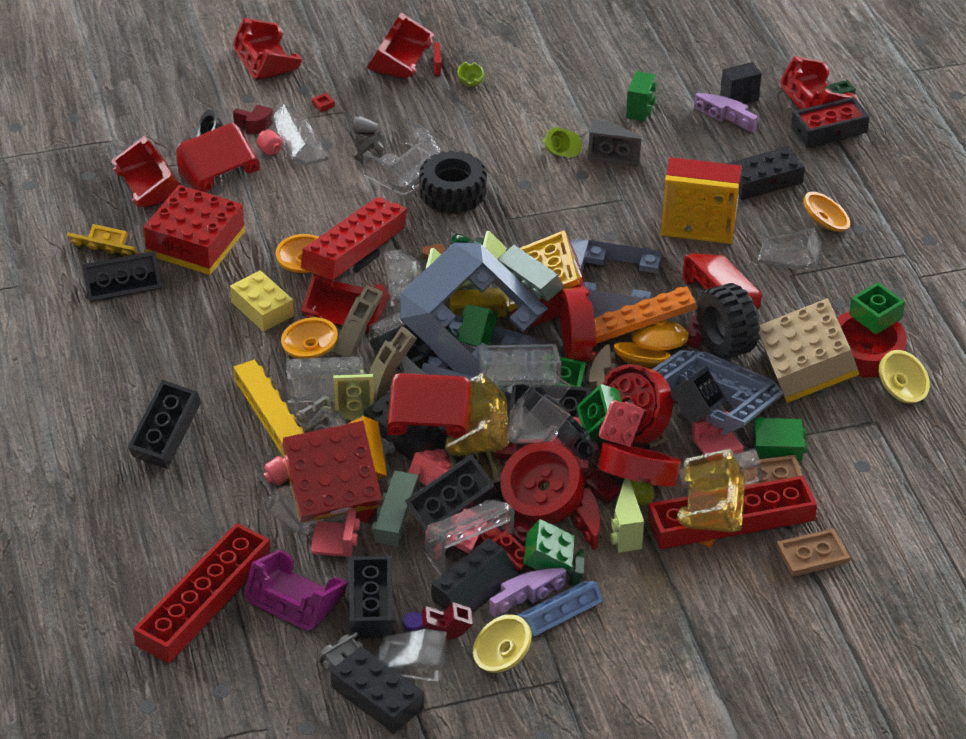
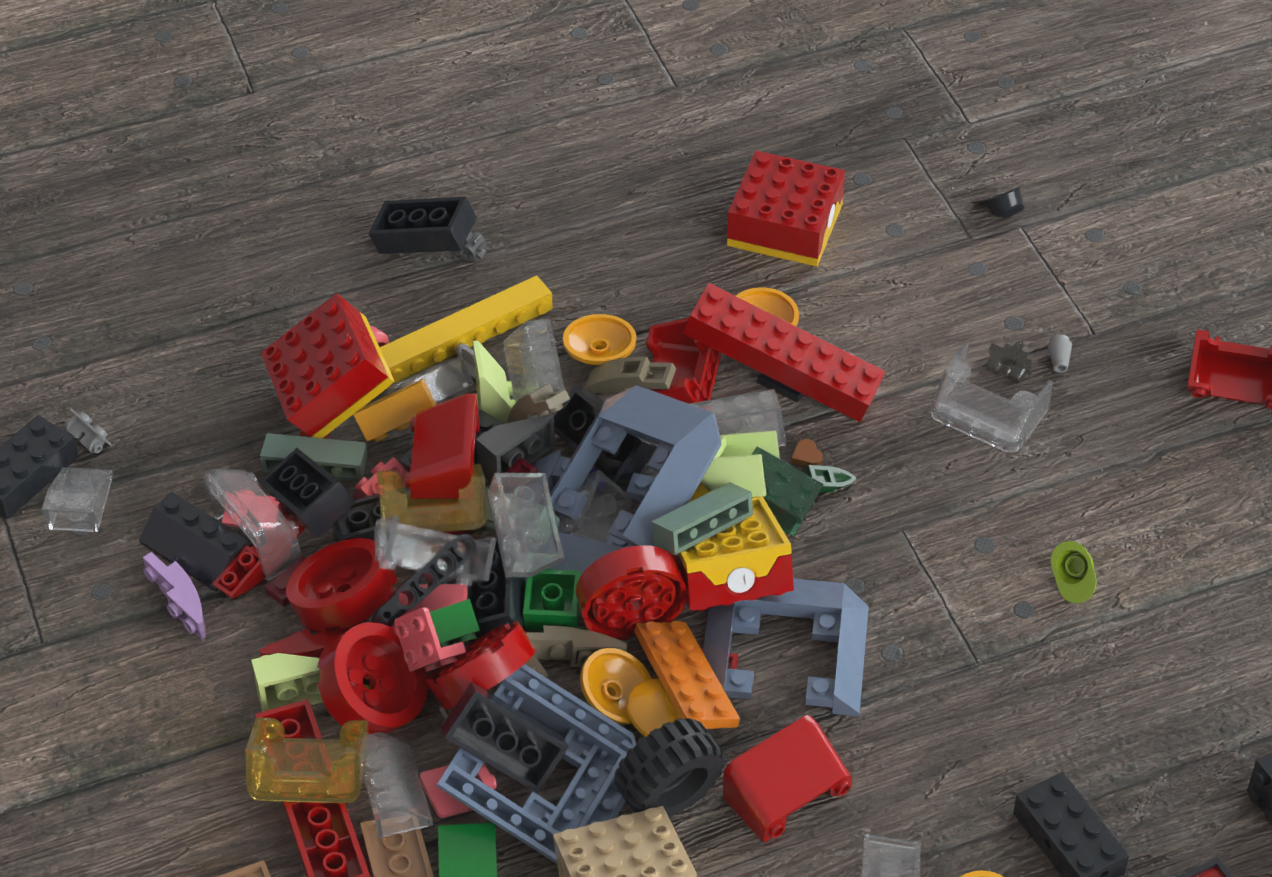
camera: 85 degrees right, 5 degrees up
yellow bracket [67,224,139,257] -> none
black slope [81,251,162,301] -> none
red windscreen [111,136,181,208] -> none
red brick [133,523,271,664] -> none
red windscreen [176,123,260,192] -> none
light yellow brick [230,270,294,332] -> none
red windscreen [233,18,302,79] -> none
dark red brick [233,104,274,134] -> none
magenta windscreen [245,549,348,630] -> none
coral head [257,130,282,156] -> none
clear slope [270,104,329,166] -> none
coral bracket [311,509,360,557] -> none
red tile [312,93,335,112] -> none
black brick [349,556,393,637] -> none
dark purple tile [403,612,423,633] -> none
black tyre [419,150,487,214] -> none
dark red brick [422,602,473,640] -> none
red tile [434,43,441,76] -> none
lime hair [457,62,484,87] -> none
green brick [457,304,499,348] -> none
light yellow dish [473,615,532,673] -> none
medium blue fence [516,581,604,636] -> none
green brick [523,519,575,572] -> none
dark green plate [567,548,584,586] -> none
dark grey slope [588,119,642,166] -> none
green brick [626,71,658,122] -> none
yellow piece [661,157,742,244] -> none
lavender slope [694,93,758,133] -> none

